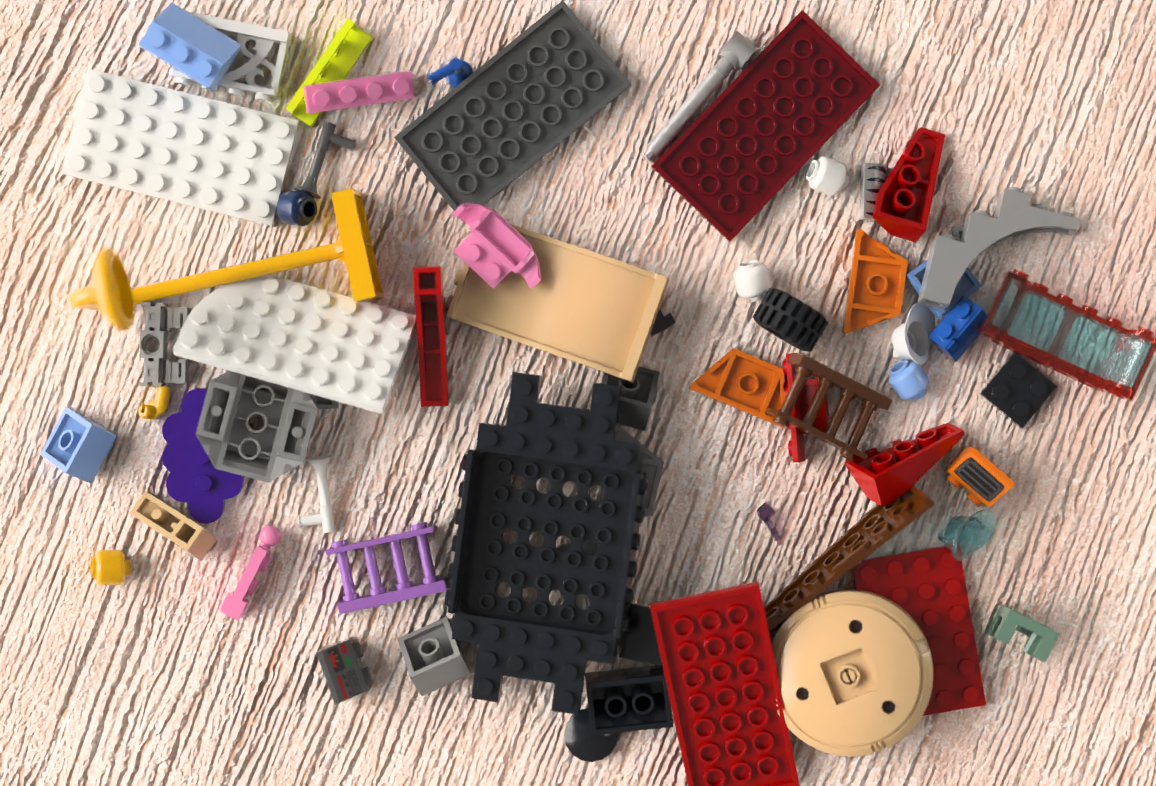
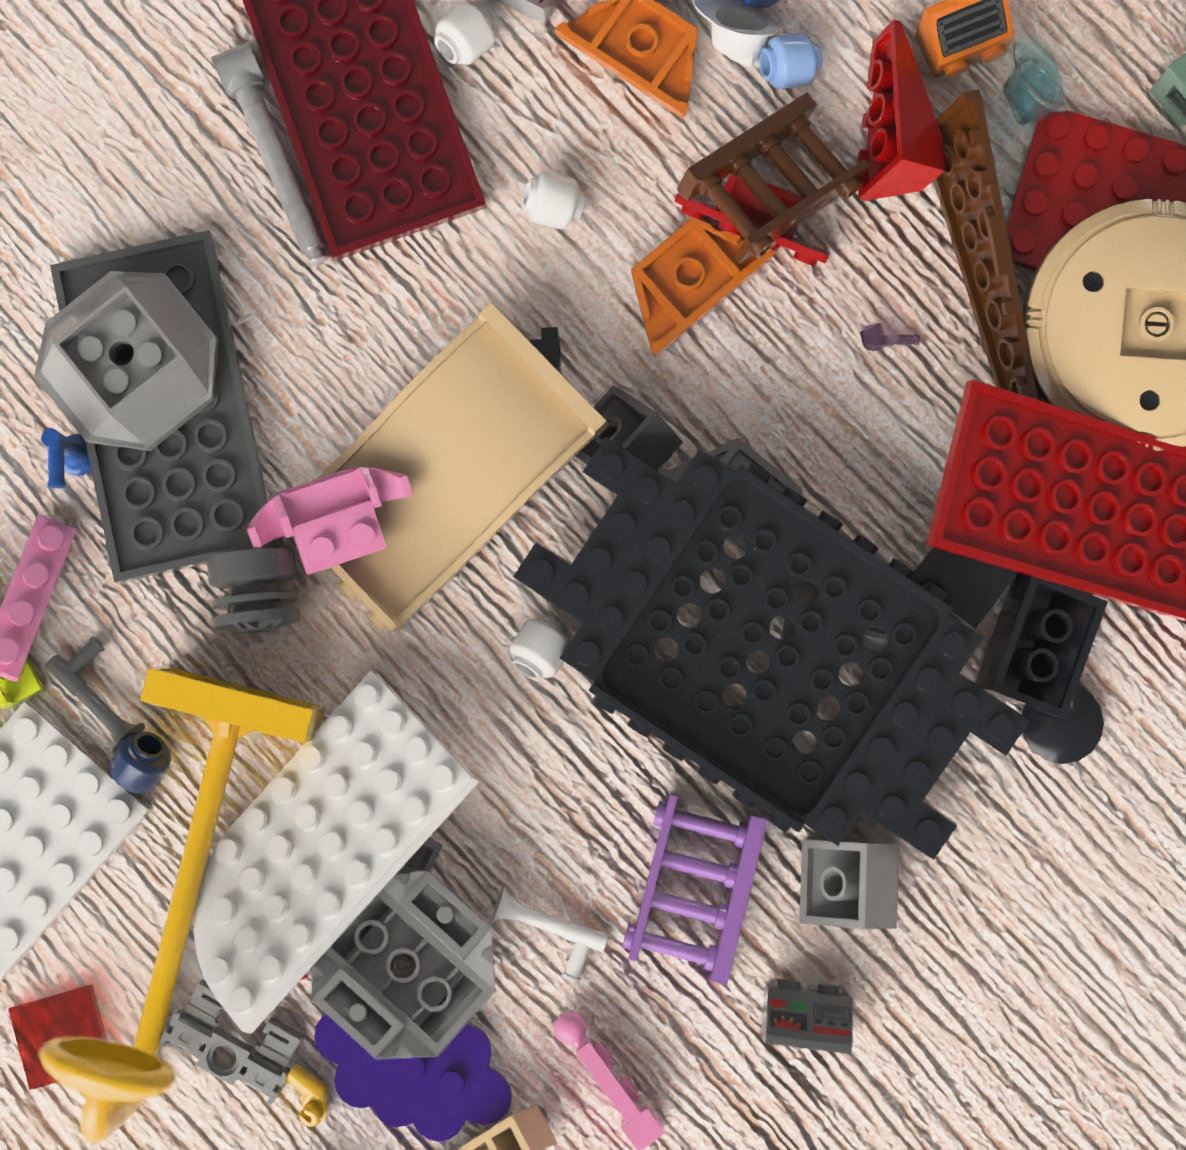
camera: 55 degrees left, 5 degrees down
red arch [413,266,449,407] -> none
black tyre [753,288,828,352] -> none
none -> clear red plate [8,984,107,1090]
none -> light grey piece [34,271,219,451]
none -> dark grey wheel [206,548,301,634]
none -> white head [509,617,570,681]

